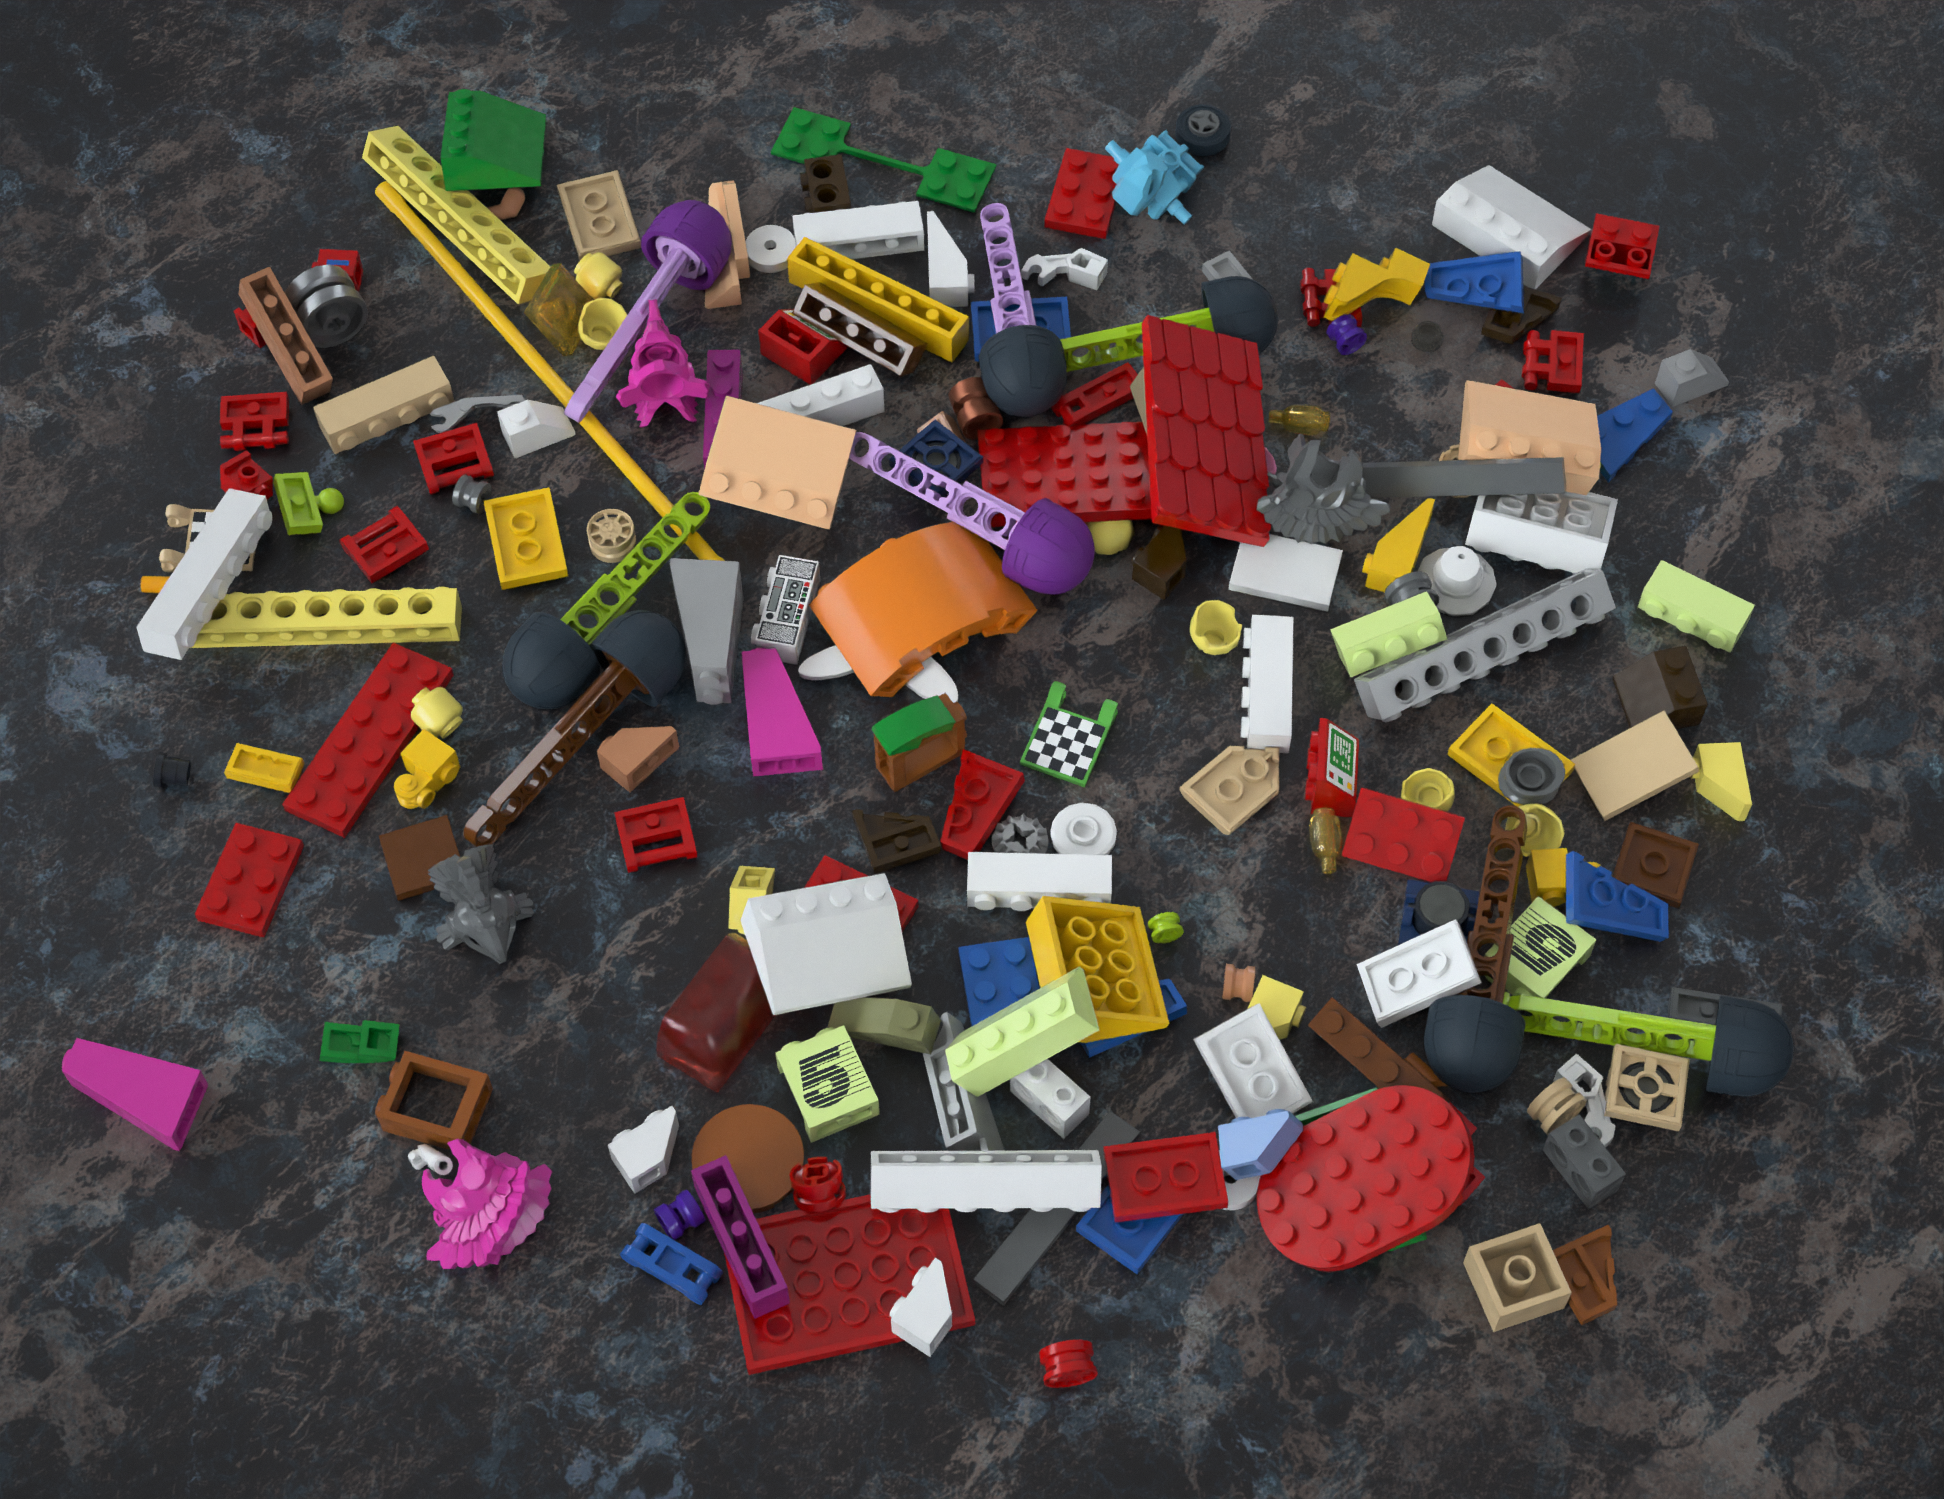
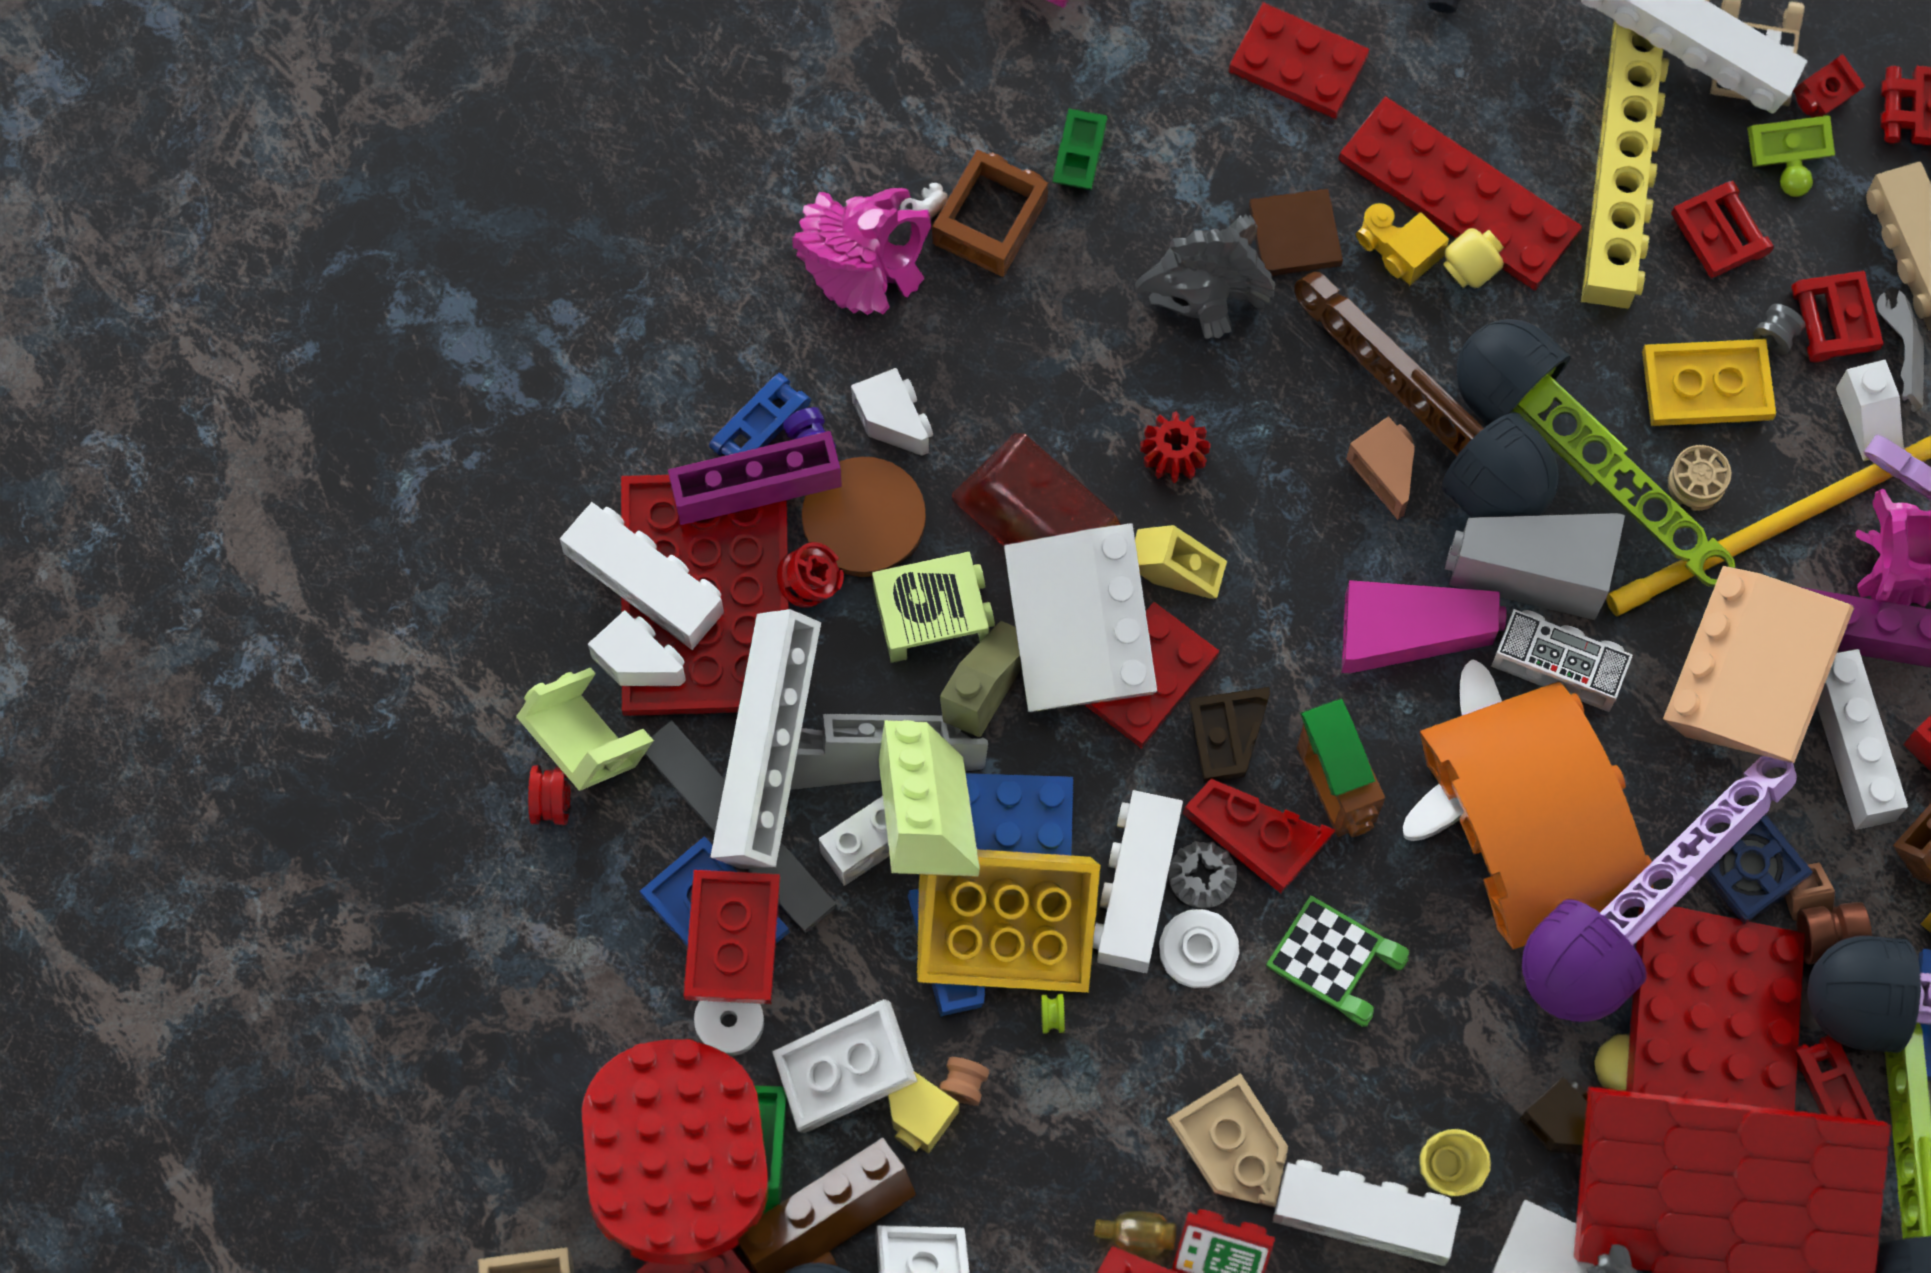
camera: 100 degrees right, 10 degrees up
yellow plate [224,743,305,793] -> none
red plate [614,797,698,873] -> none
slope [1218,1109,1303,1180] -> none
none -> yellowish green panel [516,668,654,791]
none -> white brick [560,502,724,650]
none -> red gear [1140,411,1211,483]

